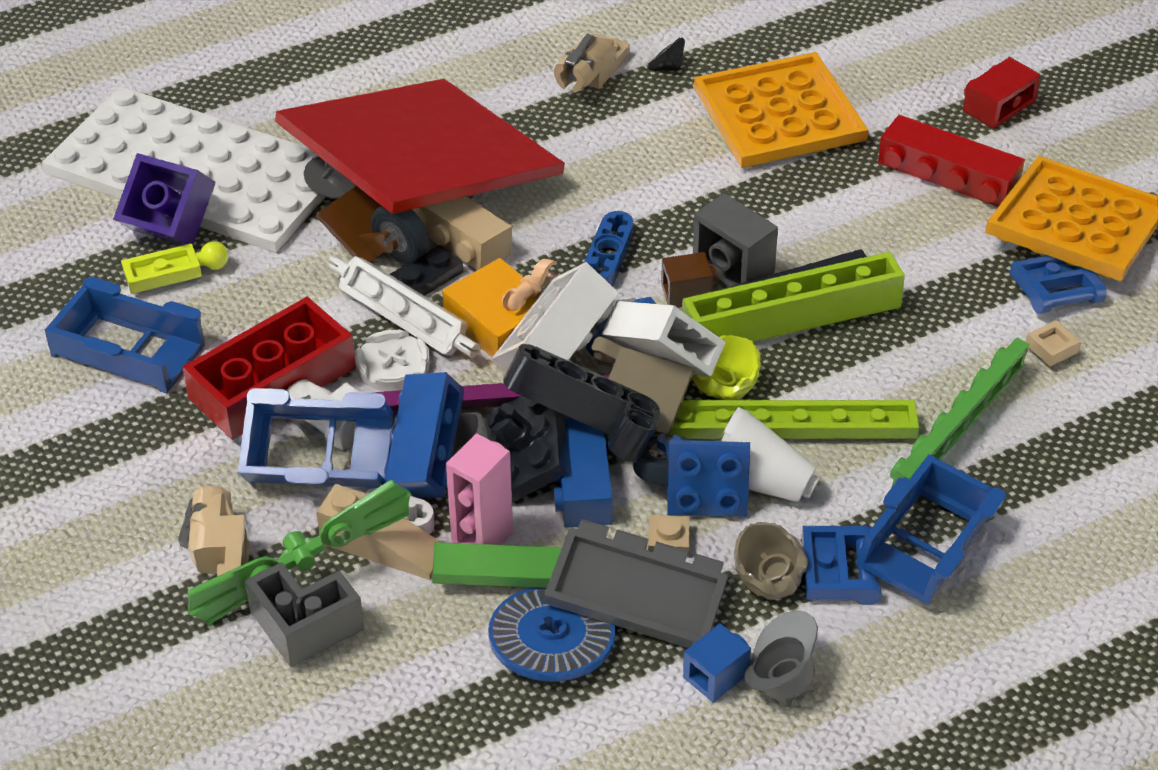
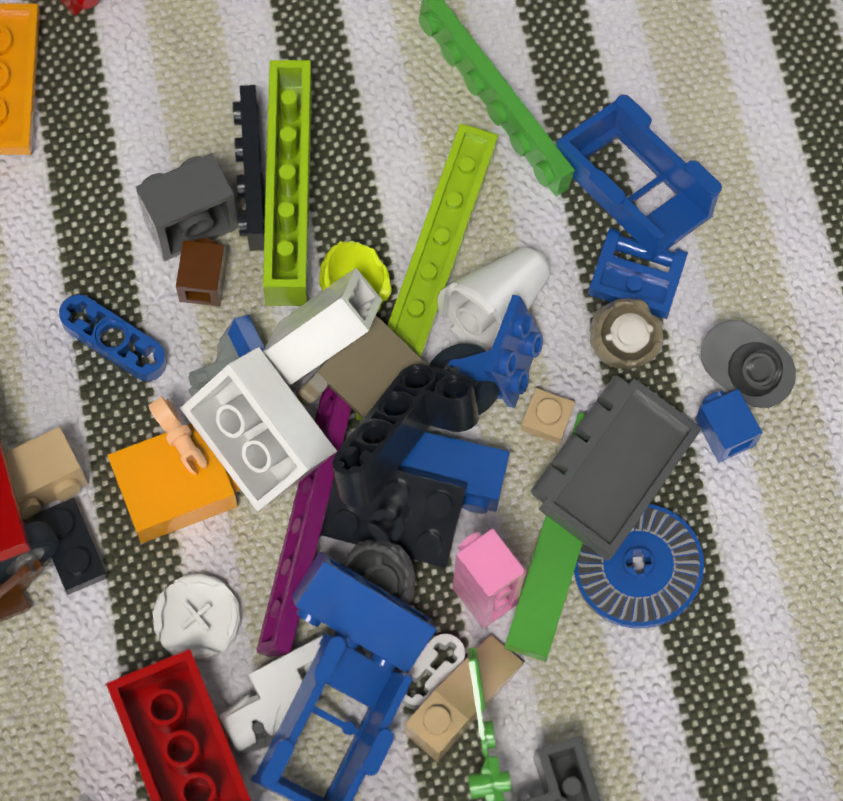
camera: 75 degrees left, 25 degrees up
white plate [327,255,480,358] -> none

